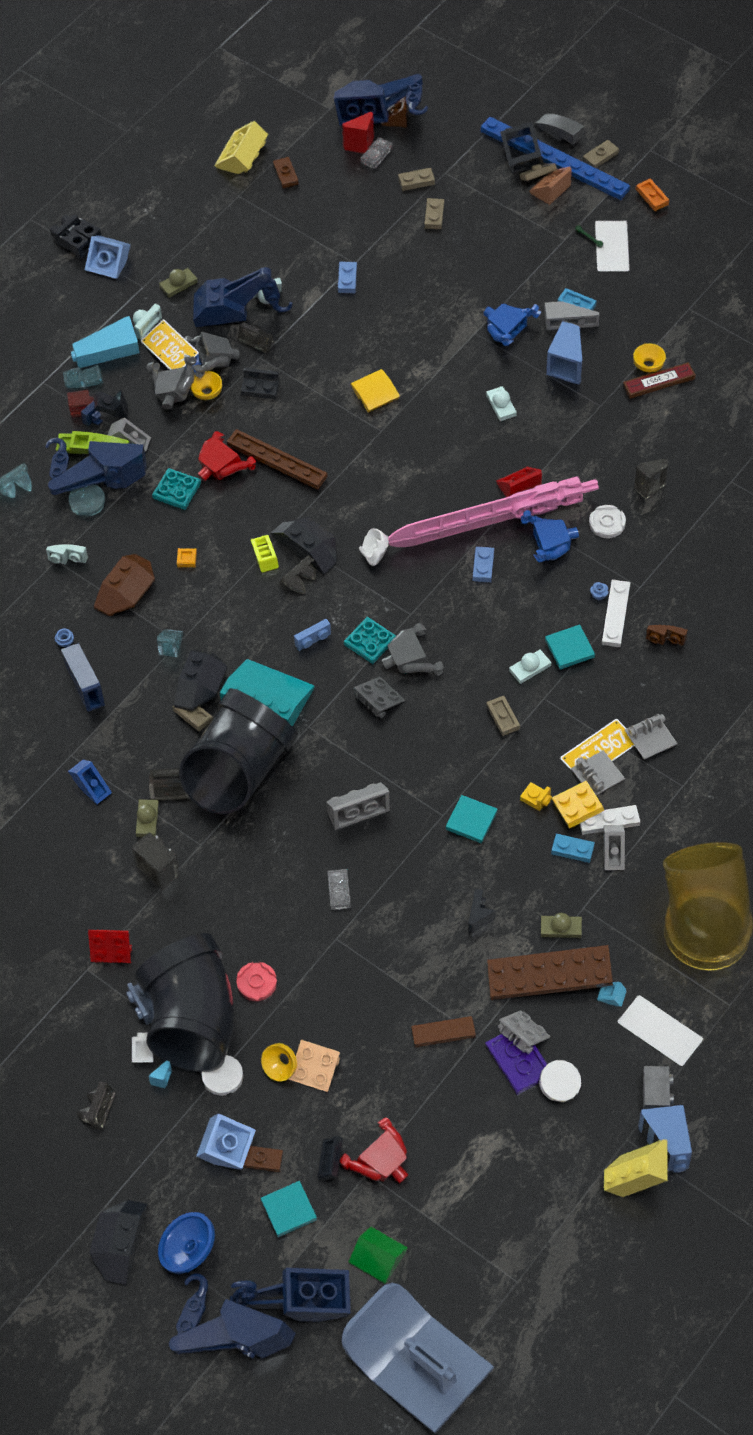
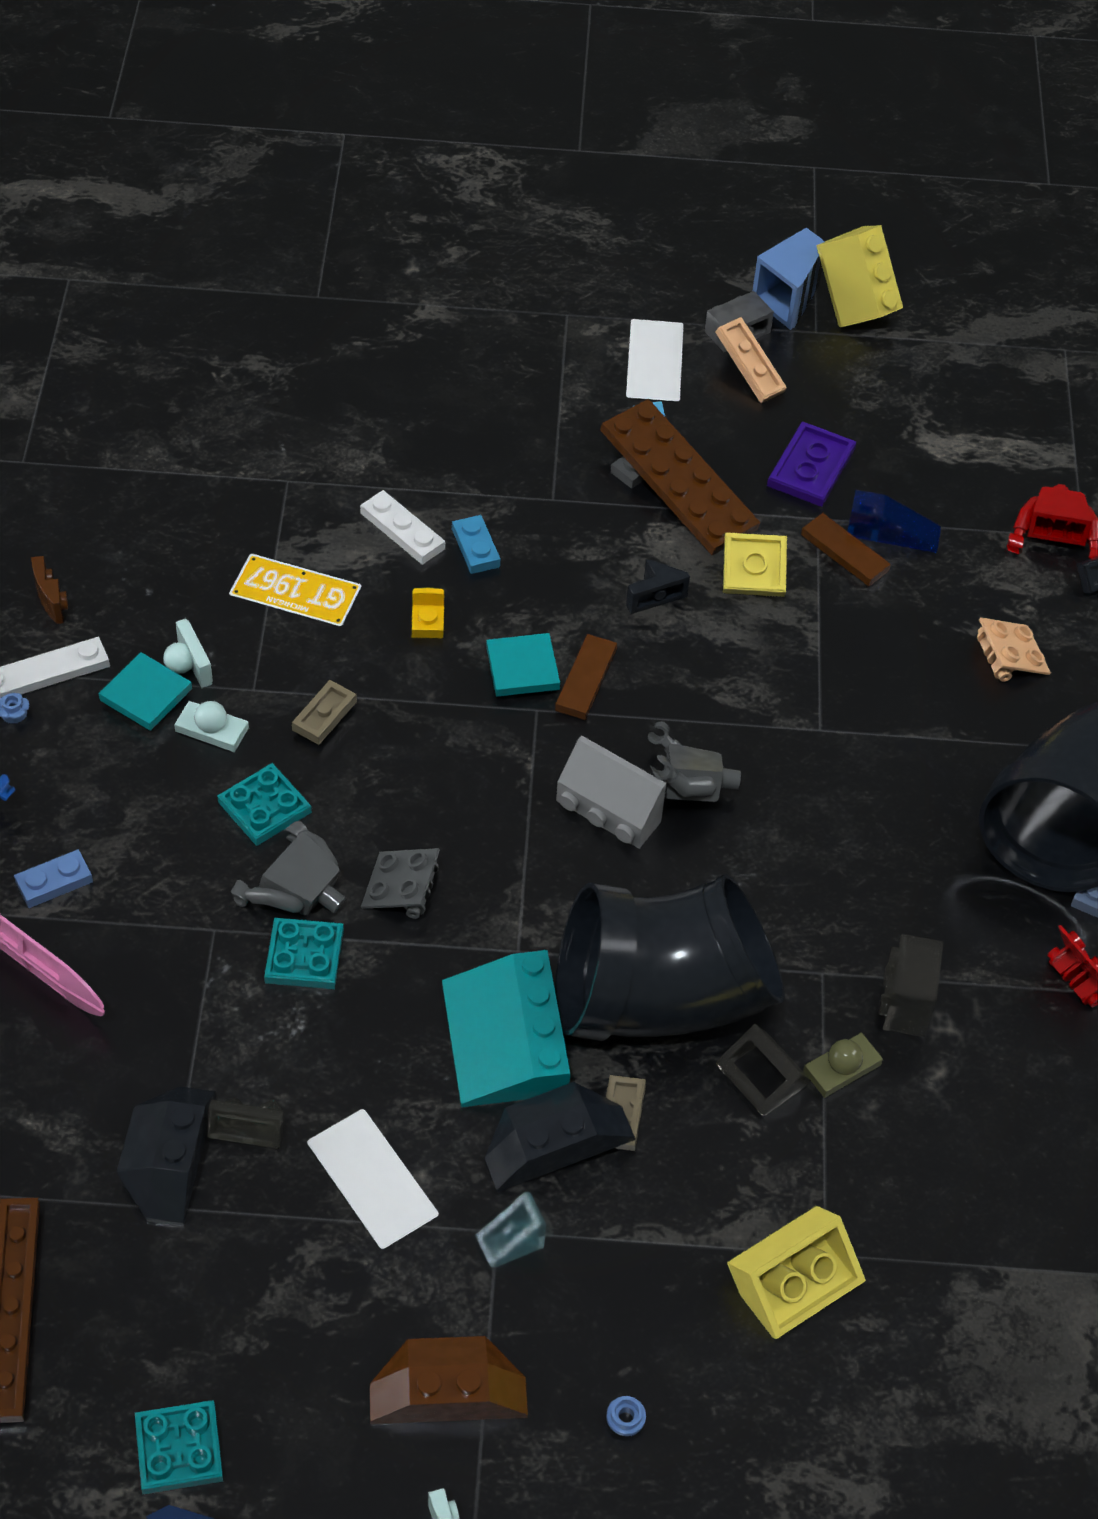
camera: 130 degrees left, 5 degrees down
slope [61,643,105,712] -> none
blue slope [68,760,112,804] -> none
light orange tile [177,548,197,567] -> none
red torso [198,431,256,481] -> none
coral tile [236,962,277,1001] -> none
neon yellow slope [251,535,279,572] -> none
yellow piece [261,1043,297,1081] -> none
medium blue plate [294,619,331,651] -> none
clear plate [327,869,351,910] -> none
white hair [359,528,389,566] -> none
light grey hinge [498,1010,551,1054] -> none
white tile [539,1060,581,1102] -> none
olive tile [541,913,582,938] -> none
yellow plate [552,781,604,828] -> none
light grey hinge [571,750,625,796] -> none
light grey slope [603,825,625,870] -> none
light grey hinge [625,714,677,759] -> none
clear yellow cylinder [663,842,753,970] -> none
none -> light aqua tile [163,619,213,688]
none -> teal tile [217,763,312,846]
none -> white sticker [307,1109,439,1249]
none -> reddish brown tile [555,634,617,720]
none -> dark grey torso [648,721,741,802]
none -> light nougat tile [715,317,787,403]
none -> light yellow plate [723,533,787,597]
none -> light yellow slope [727,1206,866,1339]
none -> clear blue slope [848,490,941,553]

